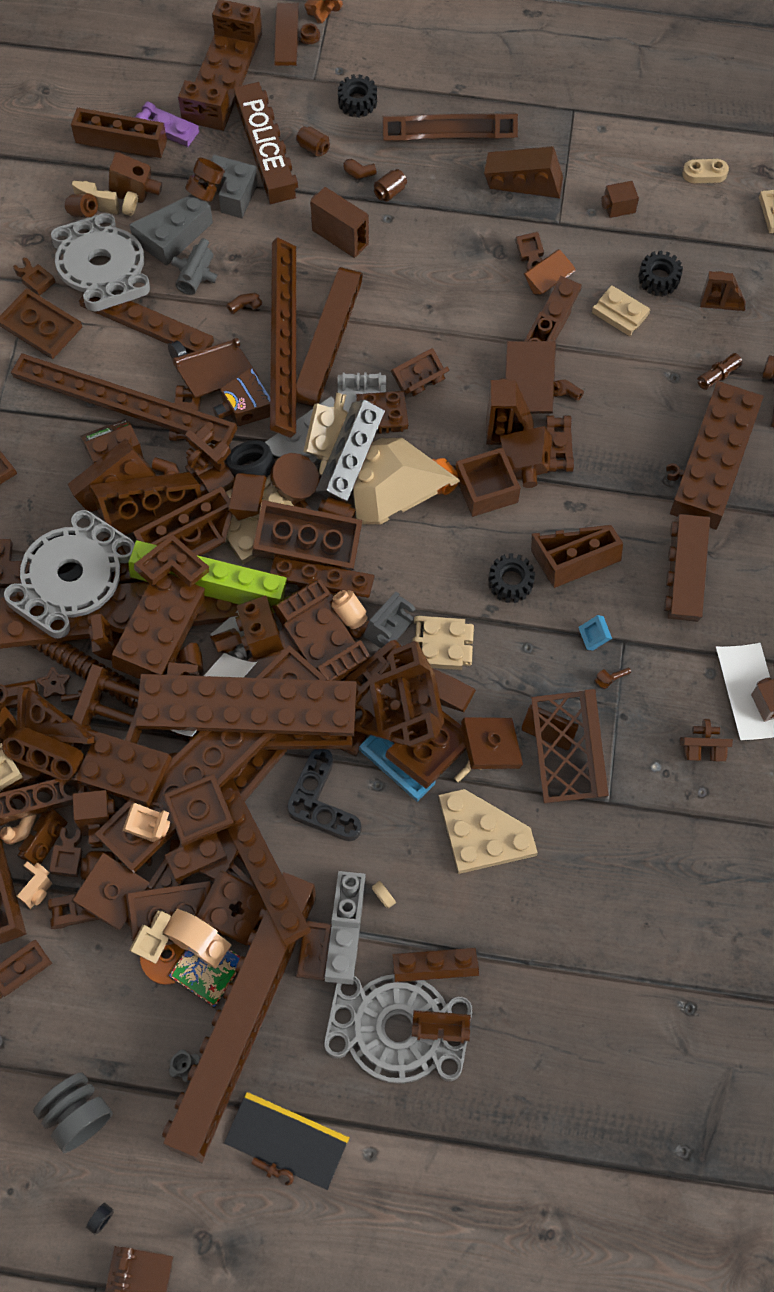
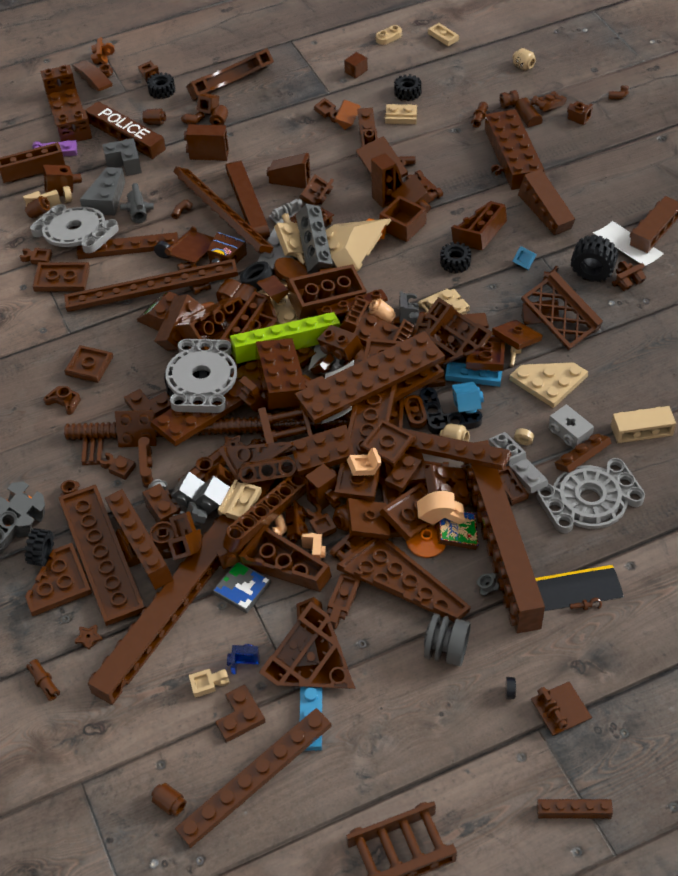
camera: 30 degrees left, 15 degrees down
tan plate [129,910,171,964] -> none
reddish brown plate [134,534,209,587] -> none
reddish brown wheel [185,157,225,202] -> none
reddish brown hips [185,425,231,472] -> none
reddish brown hinge [412,1010,471,1044] -> none
reddish brown wedge [484,146,563,198] -> none
reddish brown wing [700,271,746,311] -> none
none -> reddish brown bracket [138,61,159,83]
none -> reddish brown brick [197,93,220,114]
none -> reddish brown slope [267,153,311,189]
none -> reddish brown wing [337,538,471,622]
none -> reddish brown plate [404,395,427,428]
none -> tan head [440,424,470,442]
none -> dark azure brick [452,382,484,413]
none -> light grey brick [548,404,594,449]
none -> black tyre [570,235,618,282]
none -> tan brick [611,406,676,443]

